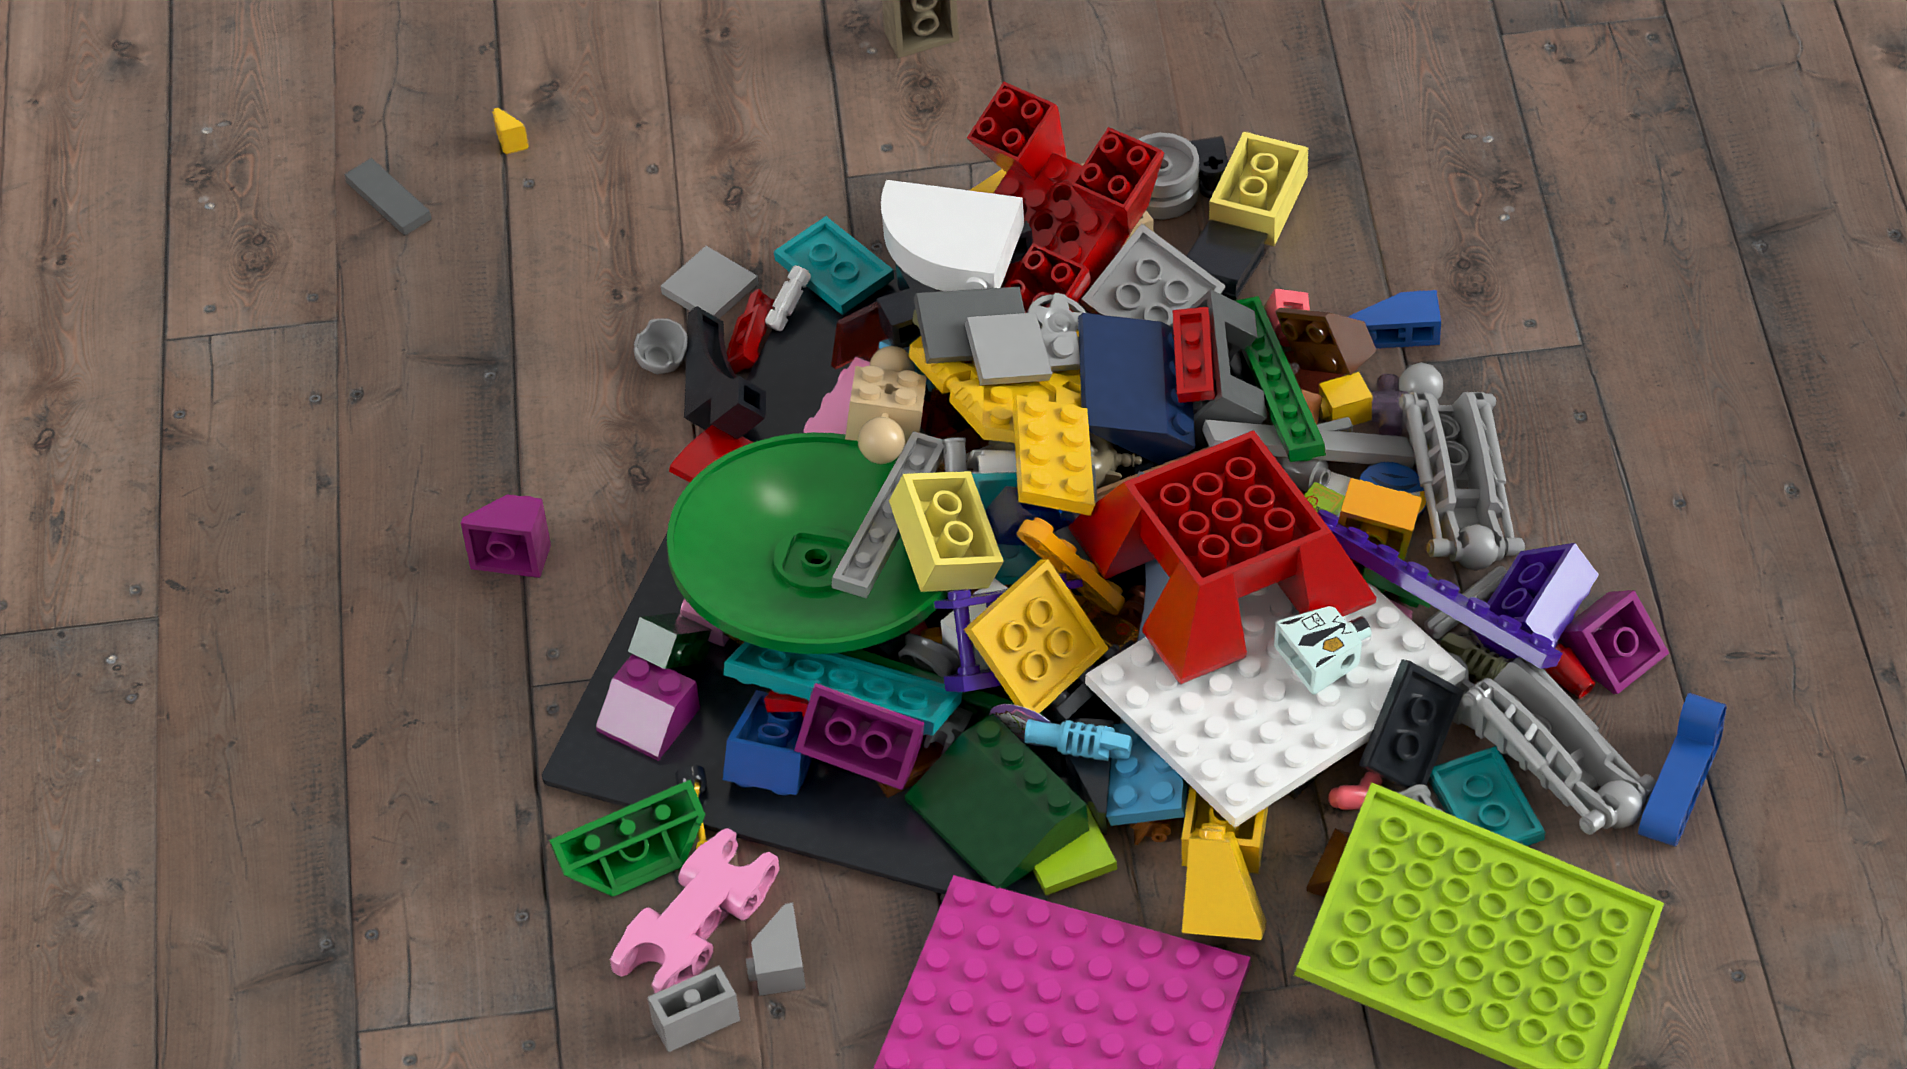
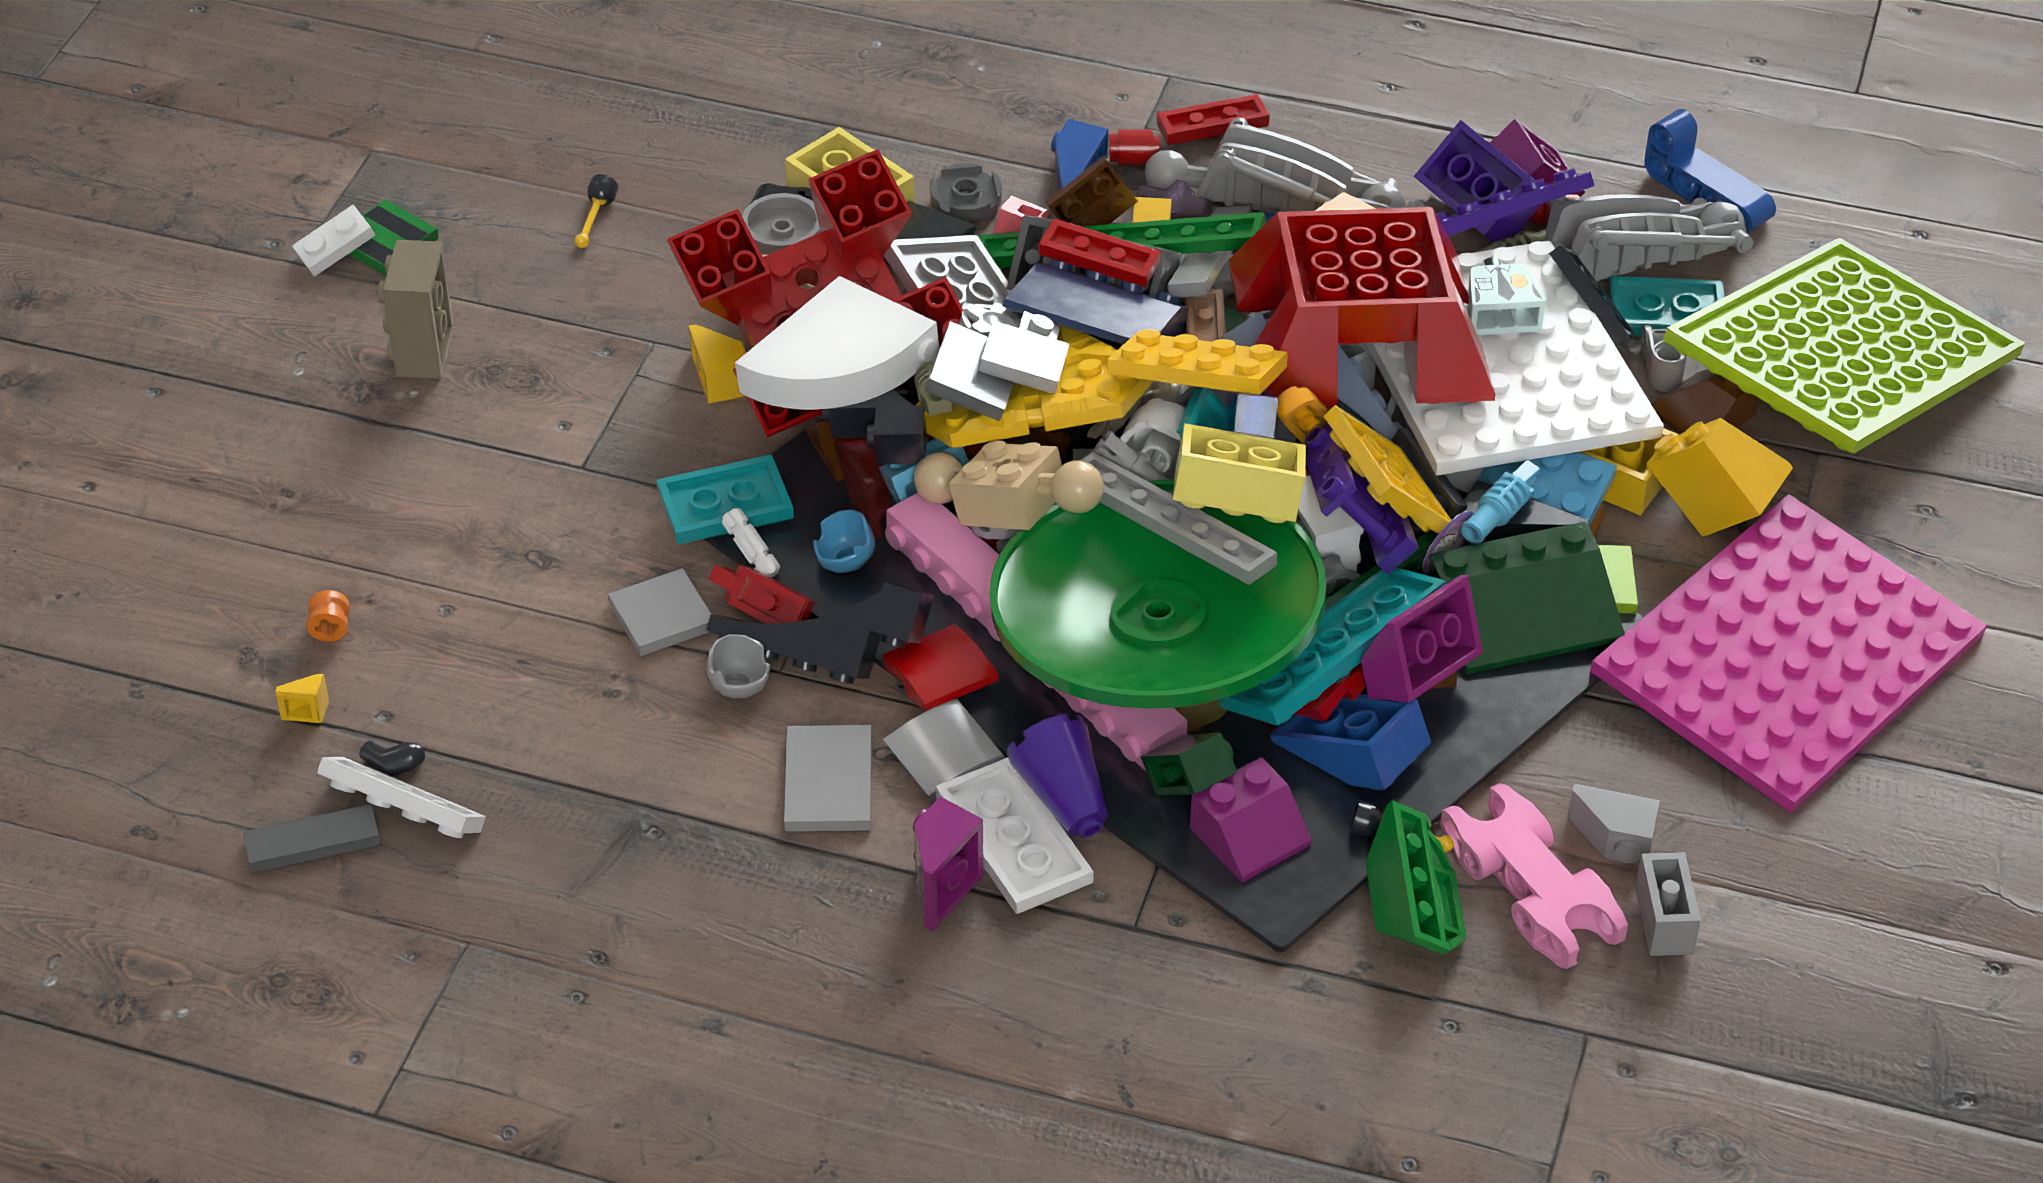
camera: 70 degrees left, 5 degrees down
none -> orange wheel [306,590,350,642]
none -> white plate [317,757,486,838]
none -> black arm [359,740,425,776]
none -> hinge [575,174,619,248]
none -> light grey tile [784,725,872,832]
none -> dark azure hair [813,509,875,573]
none -> light grey slope [883,699,1005,803]
none -> dark grey plate [930,163,1002,221]
none -> white plate [936,758,1094,914]
none -> dark purple cone [1006,714,1108,838]
none -> red brick [1109,129,1160,166]
none -> red plate [1156,94,1270,145]

